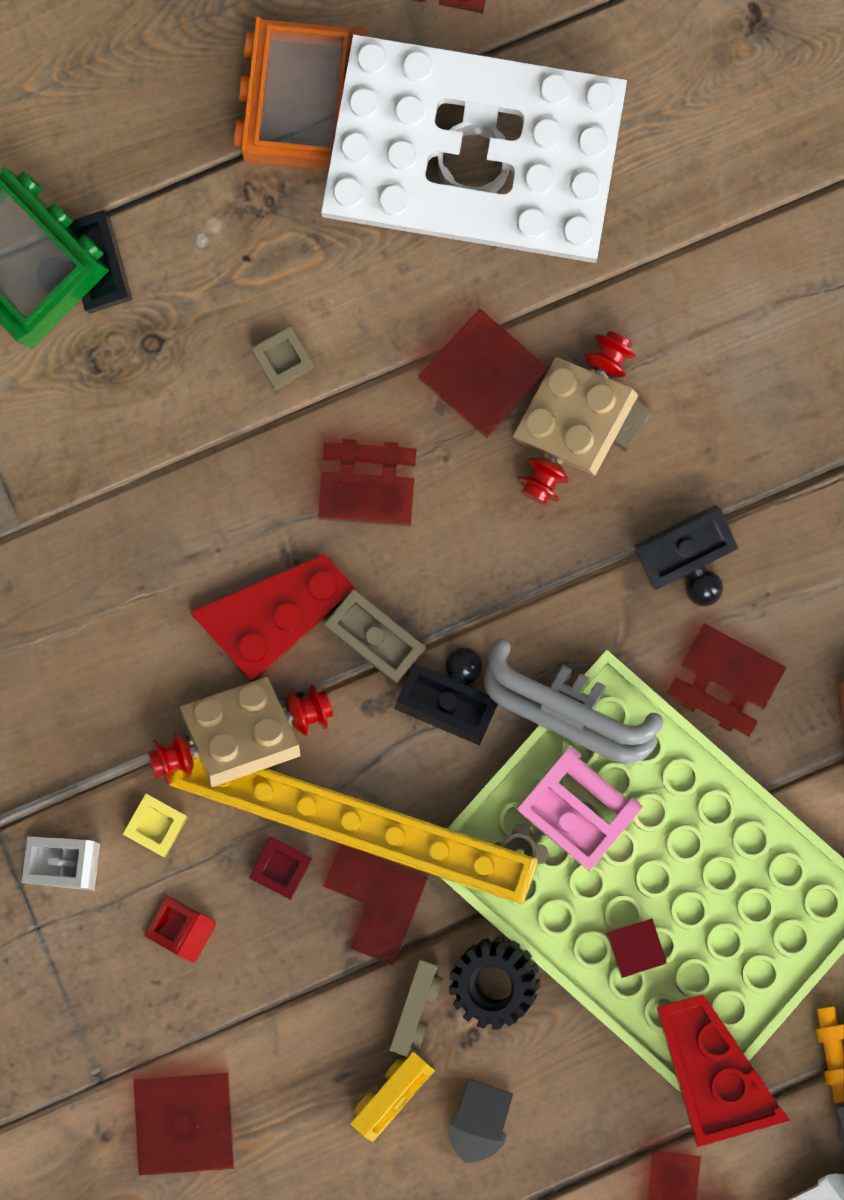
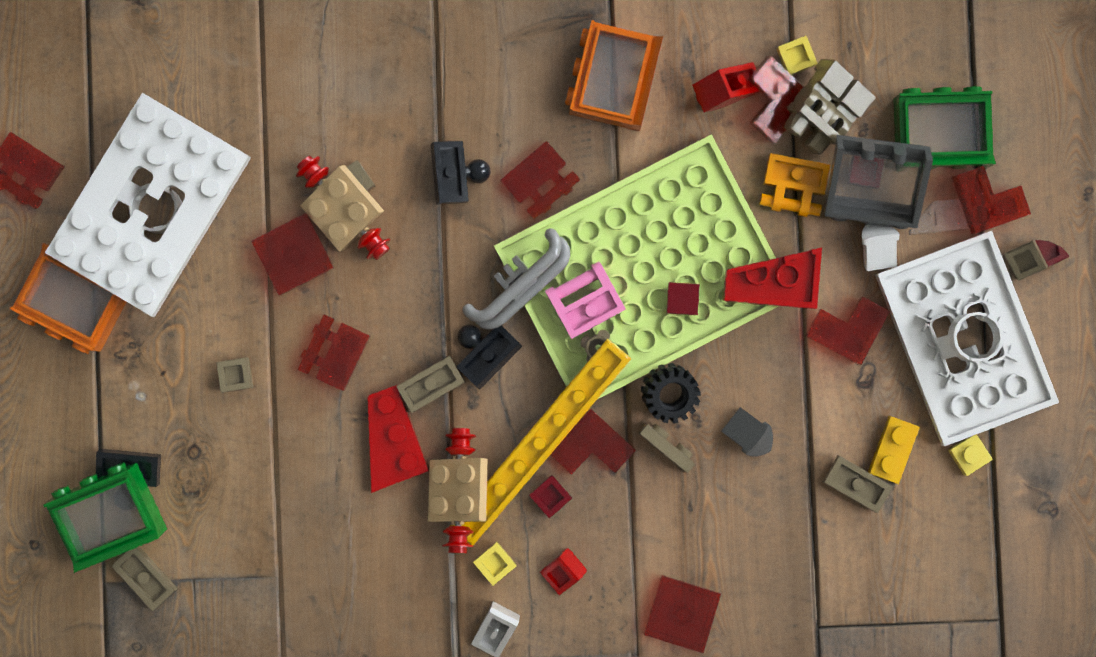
camera: 65 degrees left, 5 degrees up
yellow plate [350,1052,435,1142] -> none

